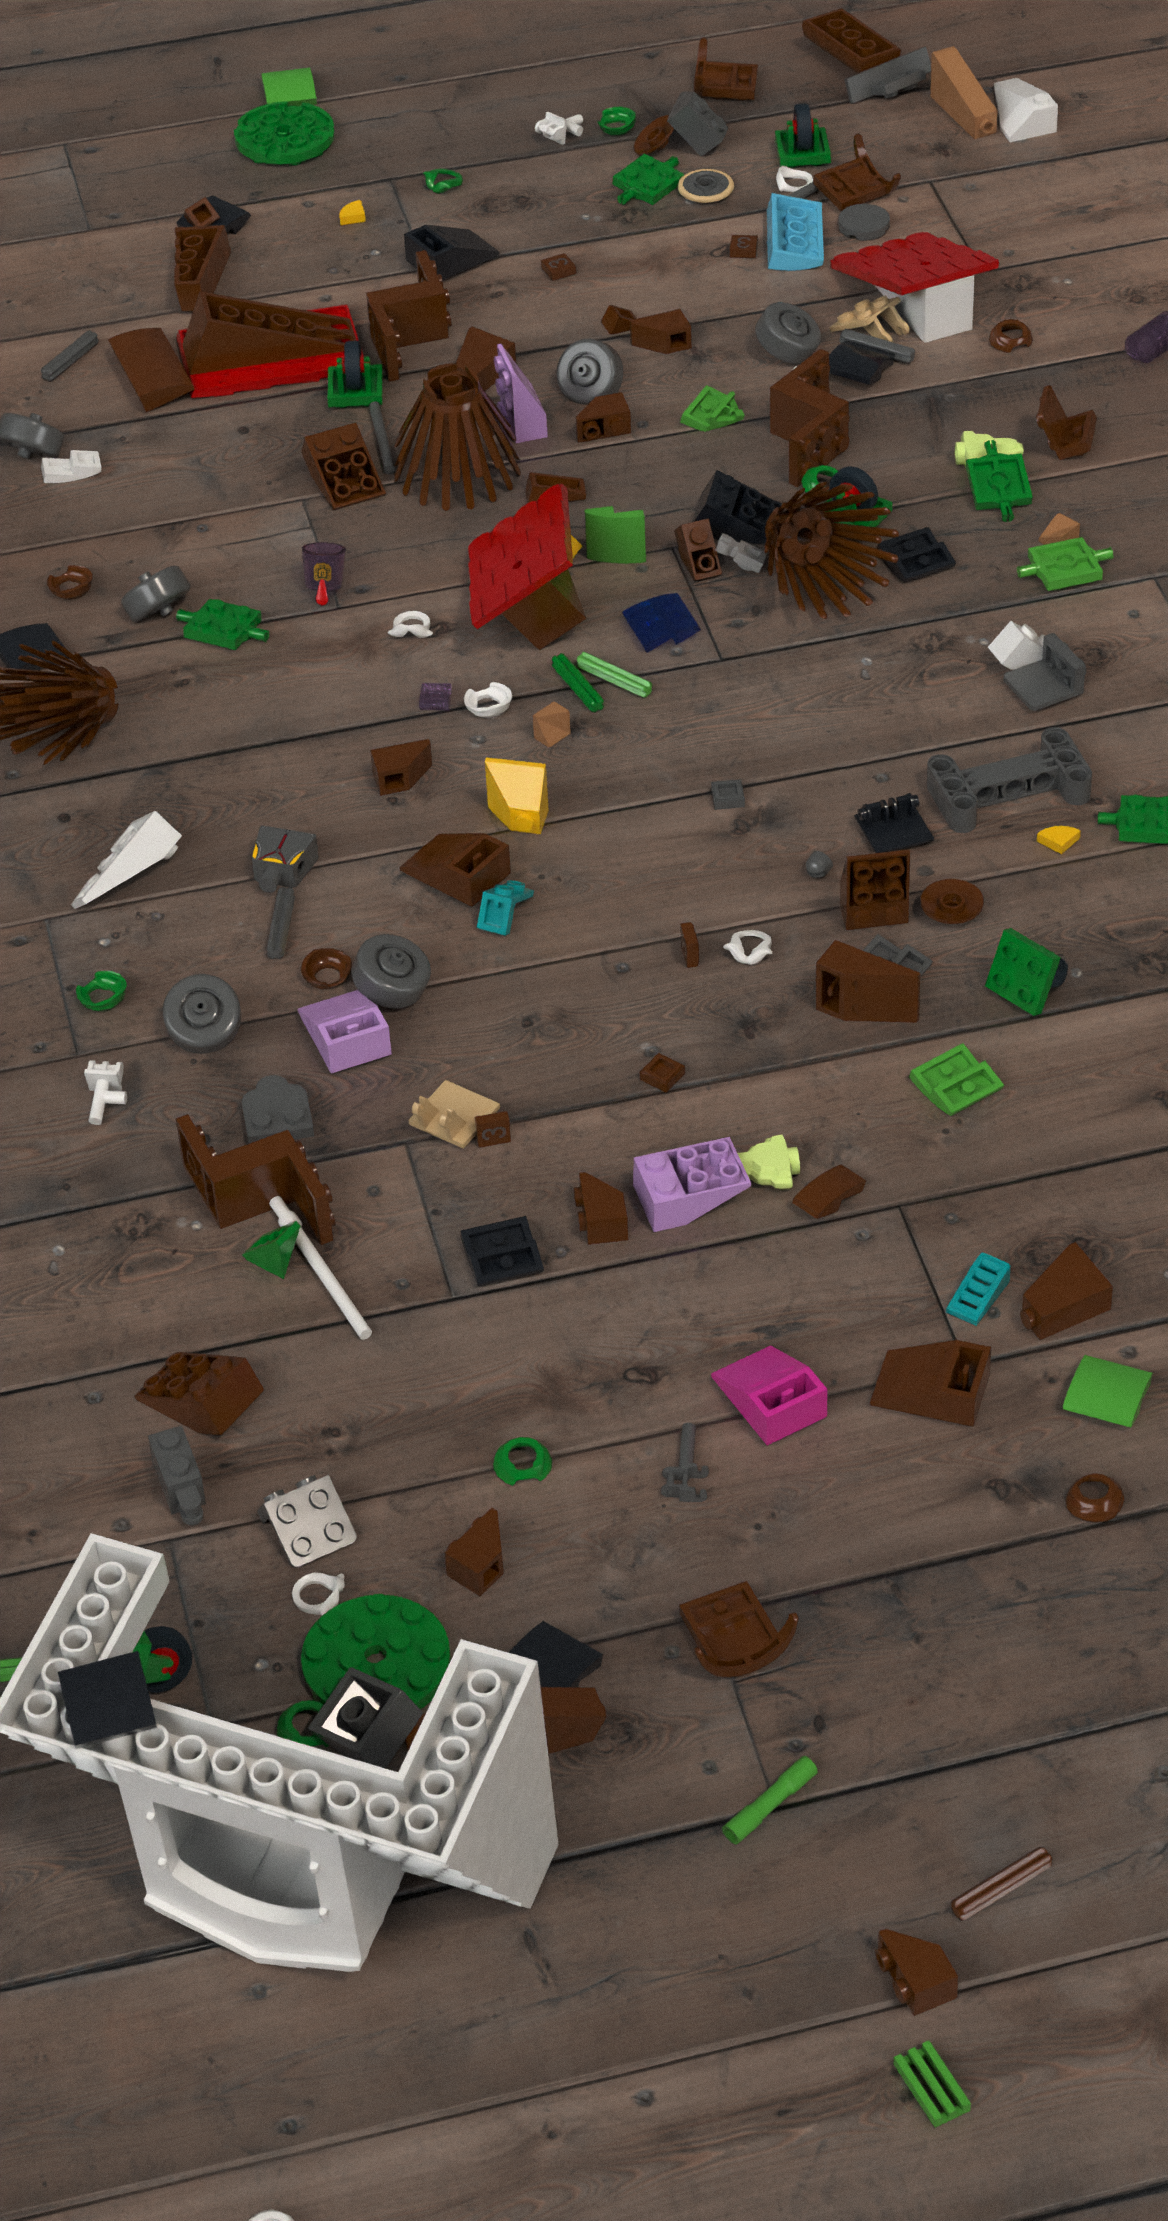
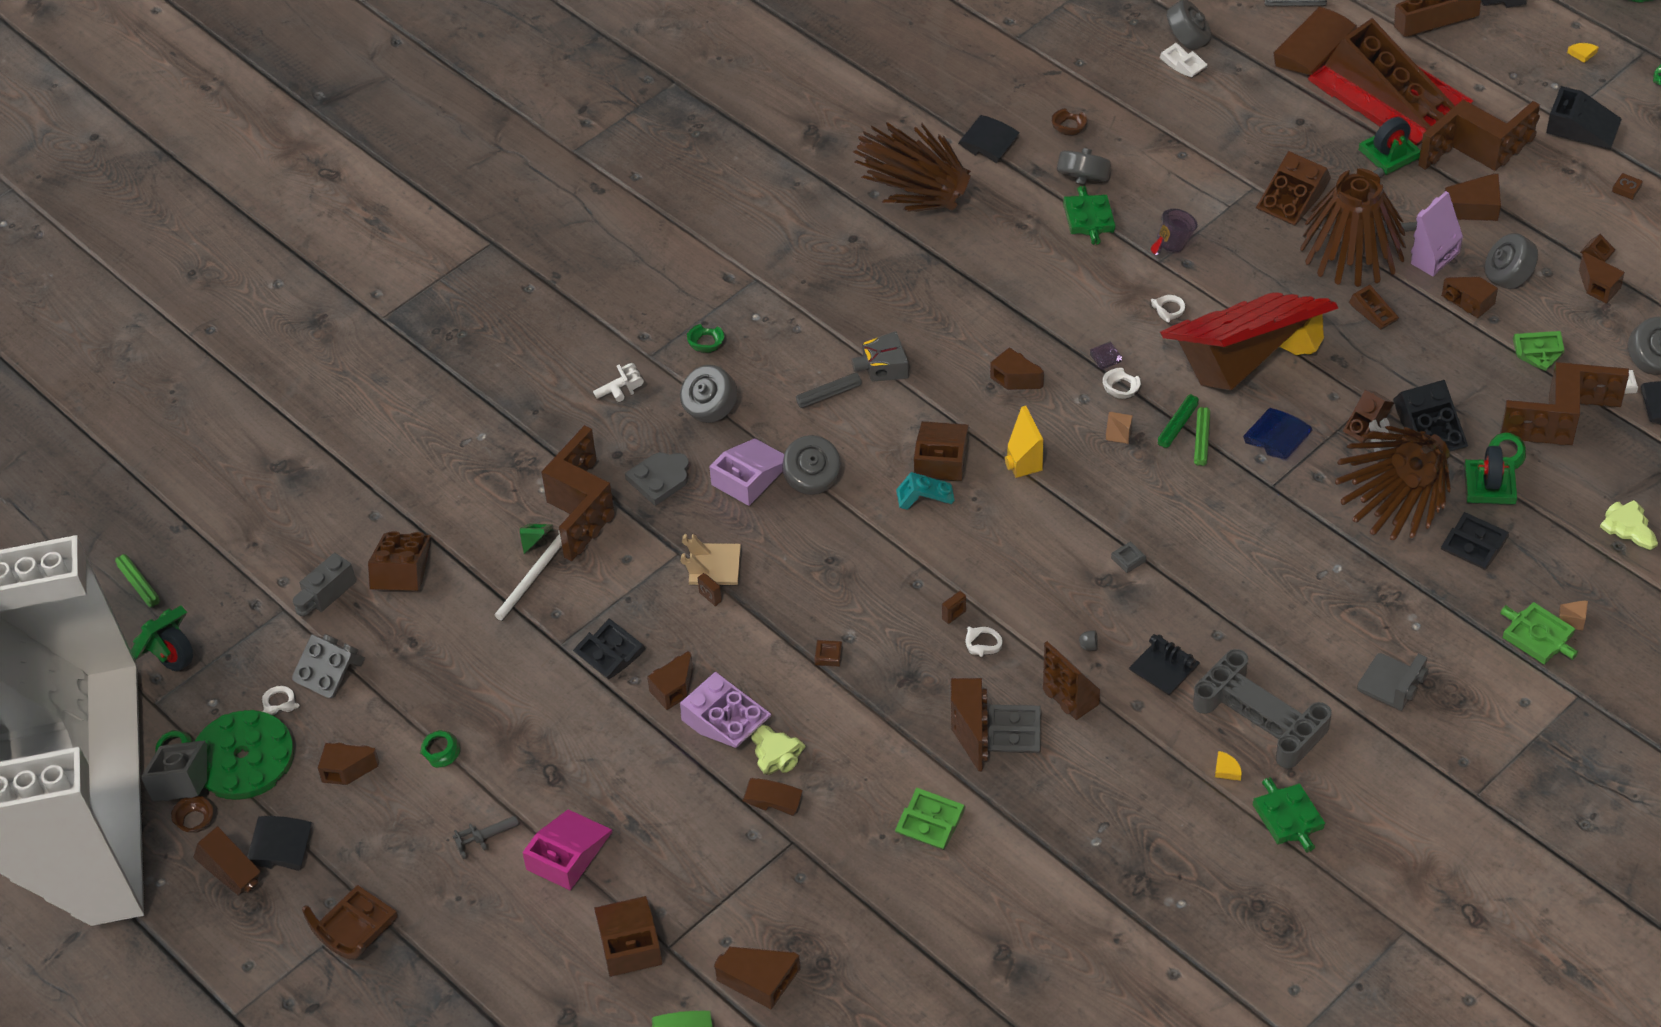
camera: 60 degrees right, 5 degrees up
white wedge [71,811,182,909] -> none
reddish brown piece [300,948,352,990] -> none
bright green slope [584,506,646,564] -> none
bright green piece [722,1756,818,1845] -> none
reddish brown dish [920,879,984,924] -> none
teal slope [946,1252,1011,1326] -> none
green plate [965,440,1033,522] -> none
green plate [985,928,1068,1016] -> none
white slope [988,621,1045,670] -> none

